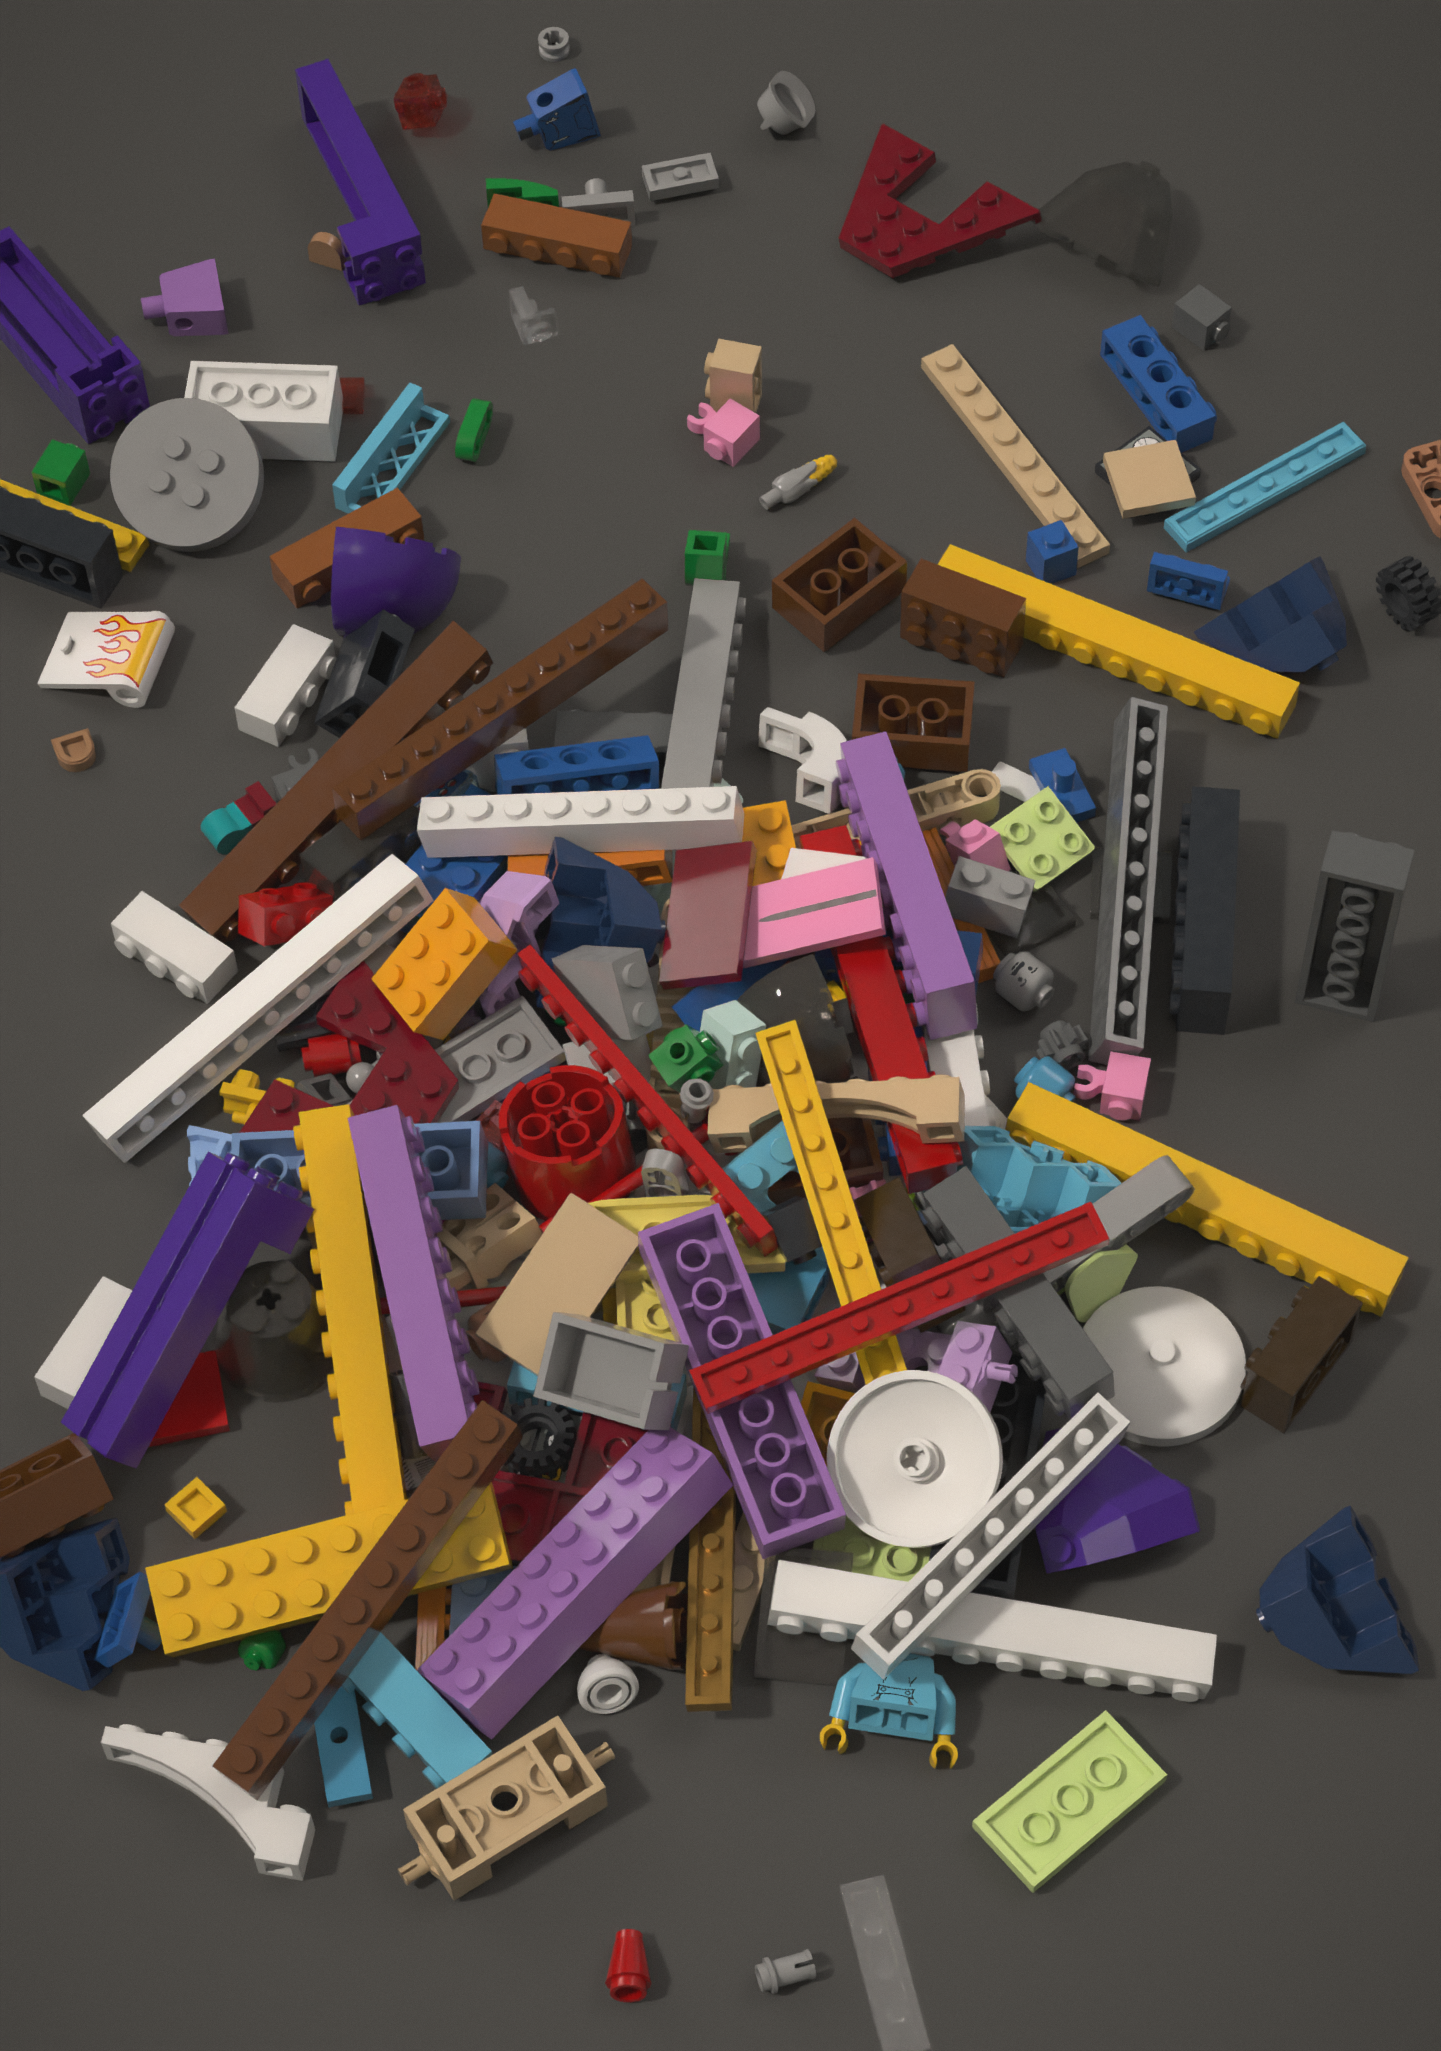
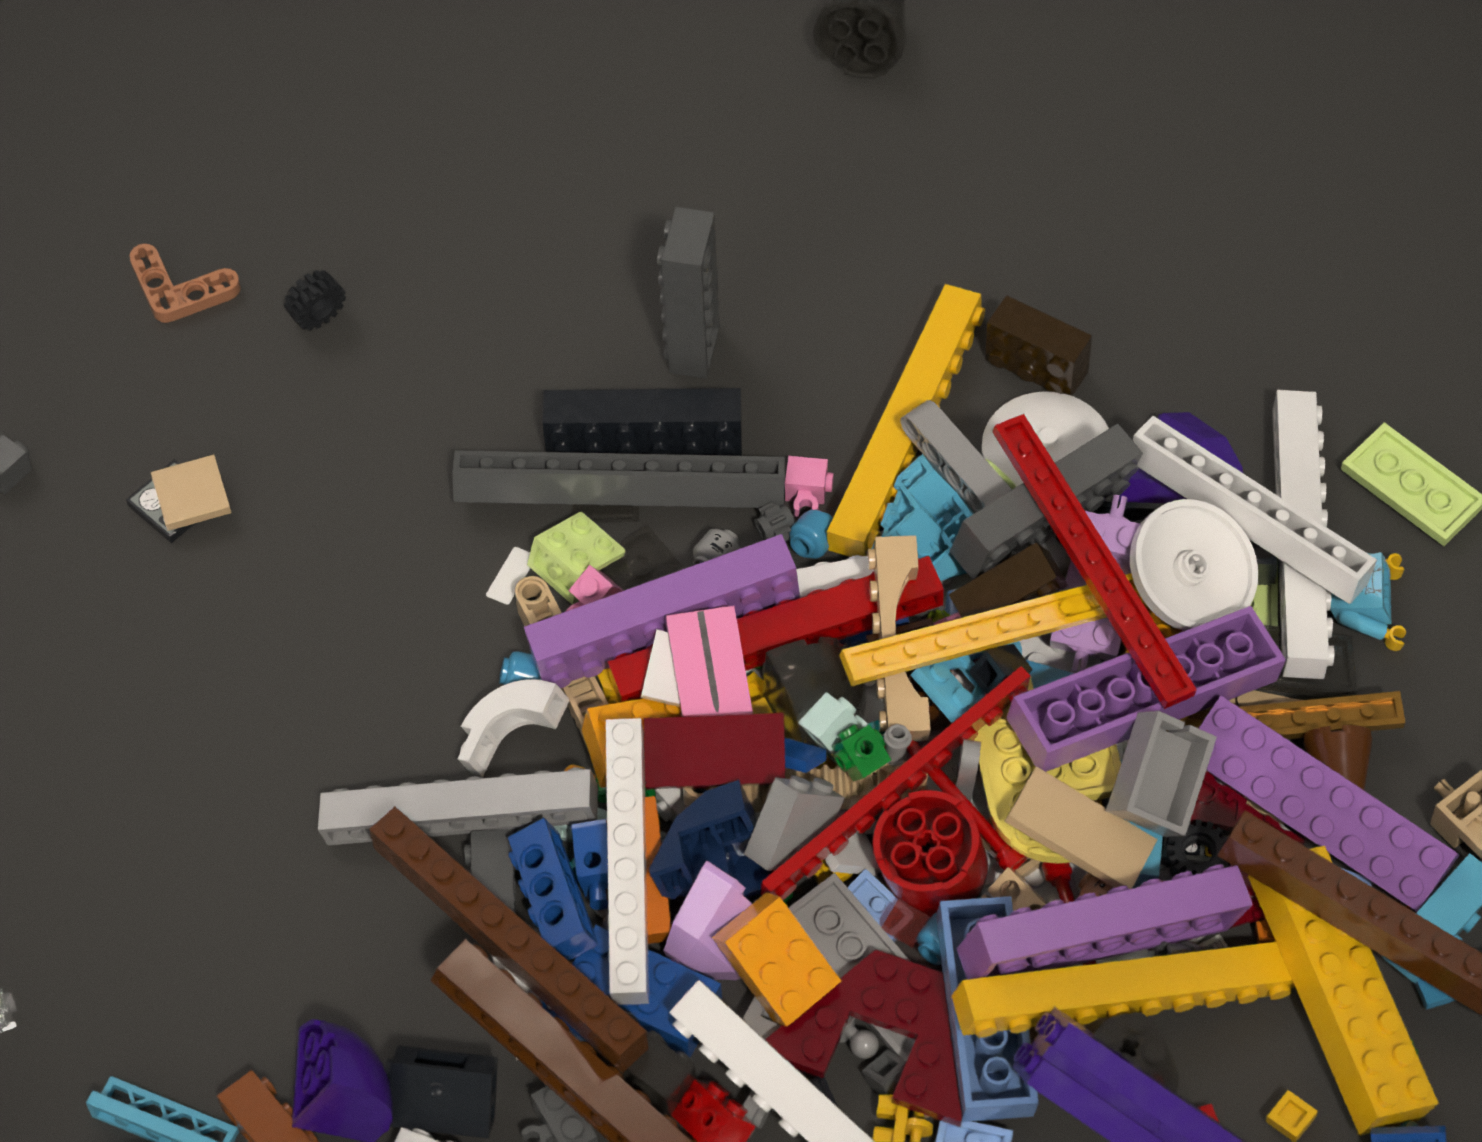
camera: 95 degrees left, 0 degrees up
red brick [301,1034,361,1077] -> none
green beam [455,398,493,462] -> none
white brick [577,1654,639,1714] -> none
green brick [685,530,730,586] -> none
bright pink brick [687,399,760,467] -> none
tan brick [704,339,762,413] -> none
light grey piece [759,455,837,510] -> none
reddish brown brick [772,517,907,652] -> none
reddish brown brick [852,673,975,772] -> none
reddish brown brick [900,558,1026,678] -> none
tan plate [921,344,1110,569] -> none
yellow brick [938,544,1300,739] -> none
light grey brick [945,856,1036,938] -> none
blue brick [1026,520,1079,584] -> none
blue tile [1029,748,1096,823] -> none
blue brick [1100,315,1217,453] -> none
blue bracket [1147,552,1230,610] -> none
medium azure tile [1164,421,1366,553] -> none
dark blue brick [1194,556,1347,672] -> none
dark blue brick [1256,1505,1419,1674] -> none

